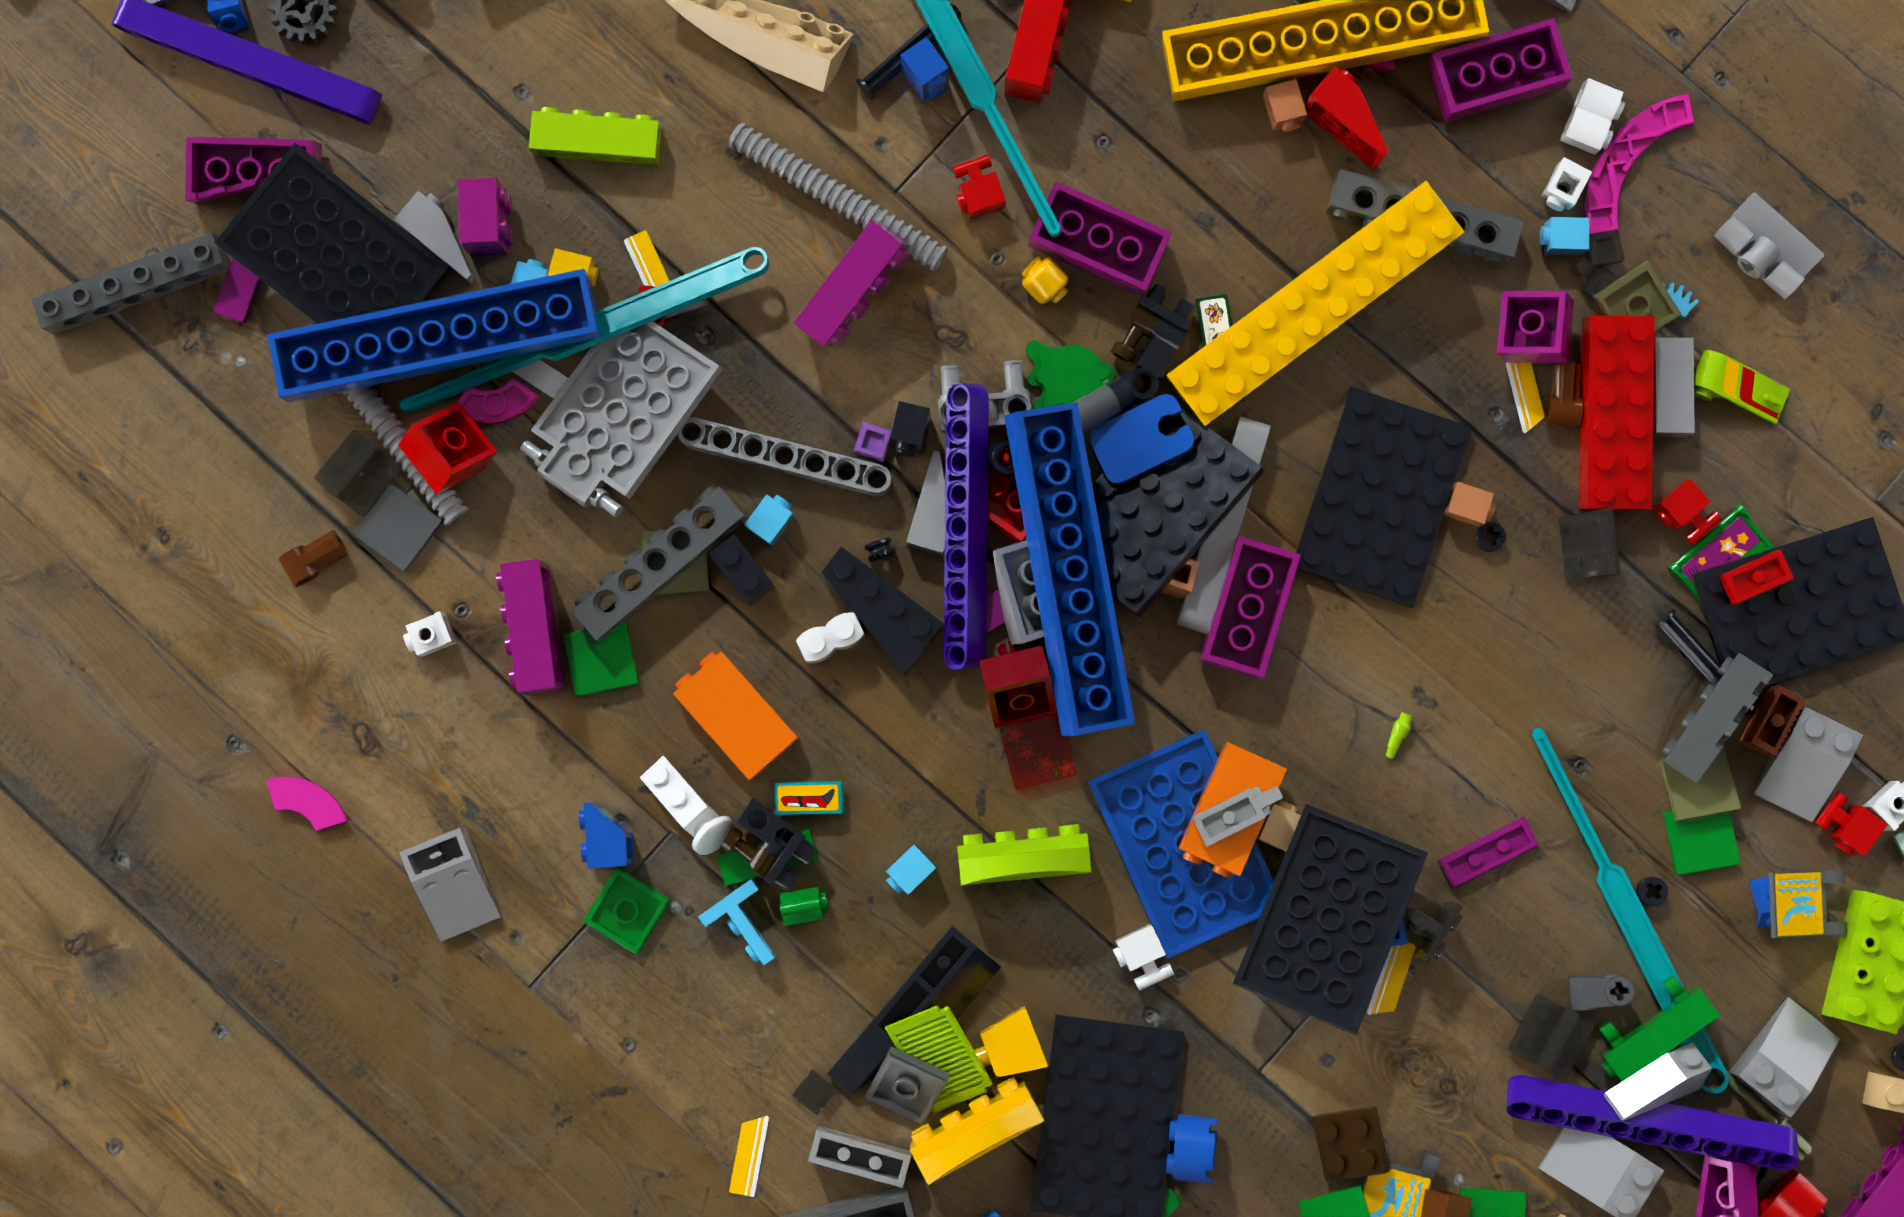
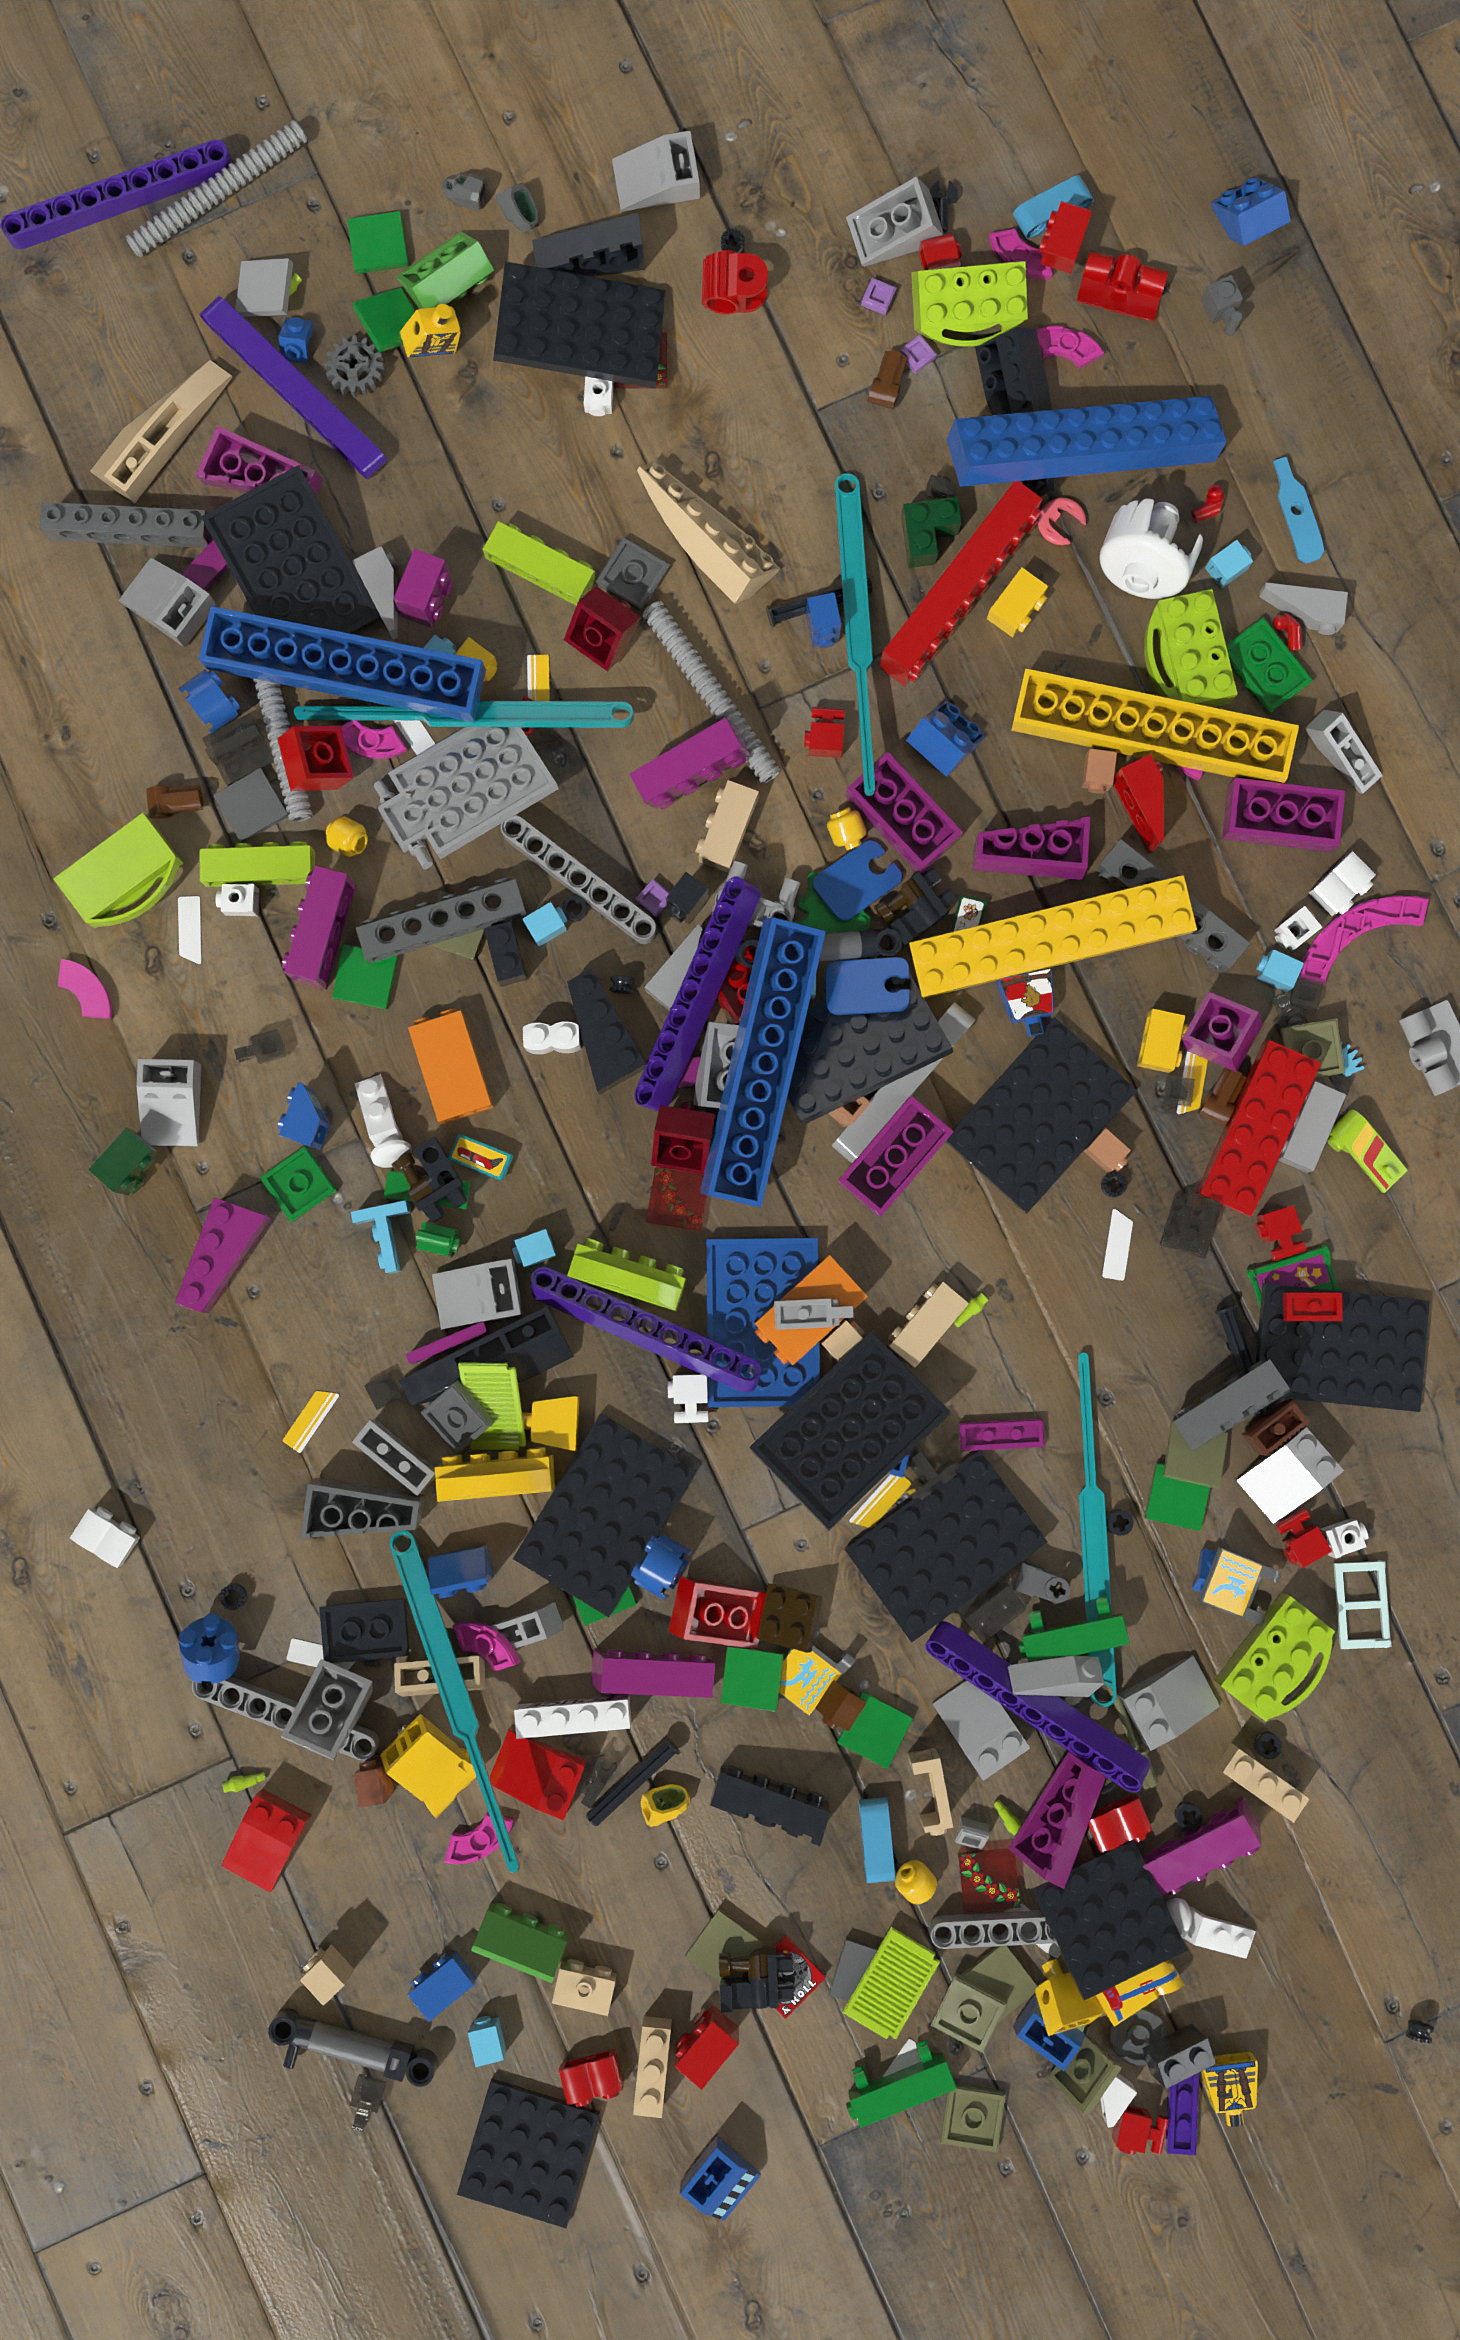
camera: 25 degrees right, 0 degrees up
none -> lime piece [53,813,183,928]
none -> dark green brick [88,1128,158,1196]
none -> tan wedge [90,360,233,504]
none -> light grey slope [118,558,217,648]
none -> magenta wedge [175,1197,273,1313]
none -> blue brick [178,669,241,734]
none -> white sticker [178,896,201,964]
none -> lime brick [200,842,315,887]
none -> clear smoke plate [234,1029,286,1064]
none -> yellow head [326,816,368,857]
none -> magenta tile [405,1322,490,1364]
none -> light grey slope [432,1259,524,1329]
none -> dark purple beam [531,1267,761,1393]
none -> black bush [562,895,588,922]
none -> dark red brick [564,586,640,671]
none -> dark grey tile [595,537,670,612]
none -> red slope [669,1576,766,1649]
none -> tan brick [696,780,759,873]
none -> blue piece [813,840,902,921]
none -> black plate [845,1450,1048,1643]
none -> tan brick [888,1282,969,1368]
none -> blue slope [906,700,986,777]
none -> magenta wedge [972,816,1090,880]
none -> torso [996,969,1053,1037]
none -> white sticker [1102,1209,1133,1281]
none -> yellow brick [1137,1009,1188,1073]
none -> clear smoke plate [1163,1076,1195,1107]
none -> black bush [1174,1802,1203,1830]

